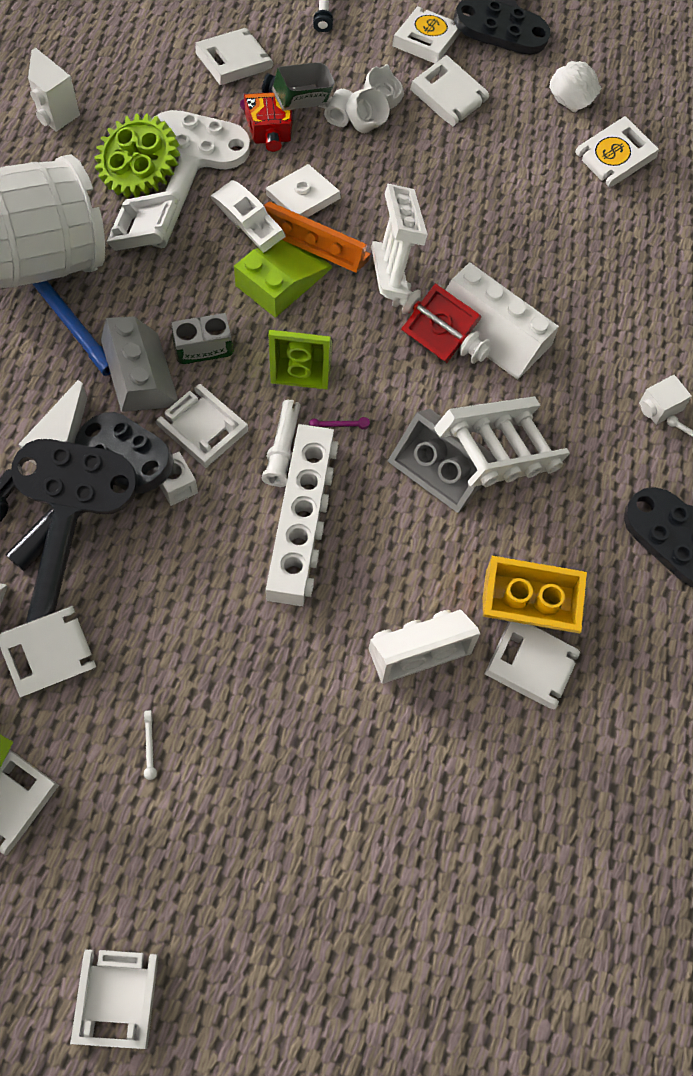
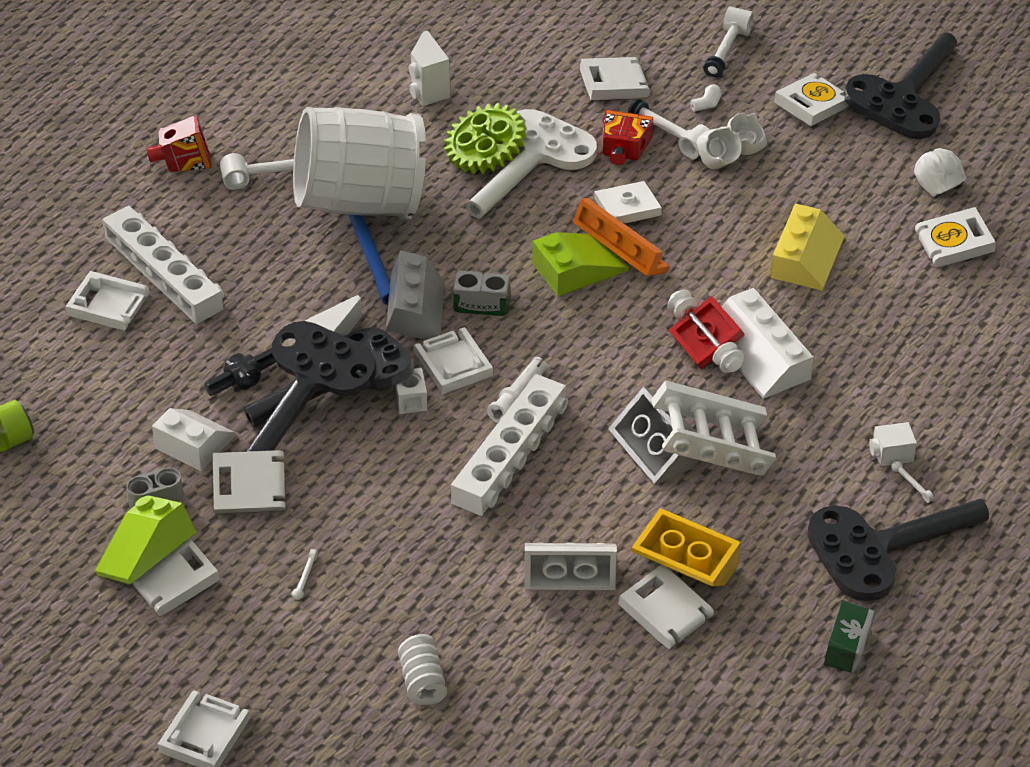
camera: 25 degrees right, 20 degrees down
white container [106,191,180,251] -> none
white slope [210,180,286,253] -> none
lime slope [268,330,332,390] -> none
light grey piece [272,62,335,111] -> none
magenta hinge [309,417,370,429] -> none
white fence [371,183,428,300] -> none
white container [410,55,489,126] -> none
none -> white piece [398,634,447,705]
none -> white arm [690,84,722,112]
none -> light yellow slope [771,204,845,291]

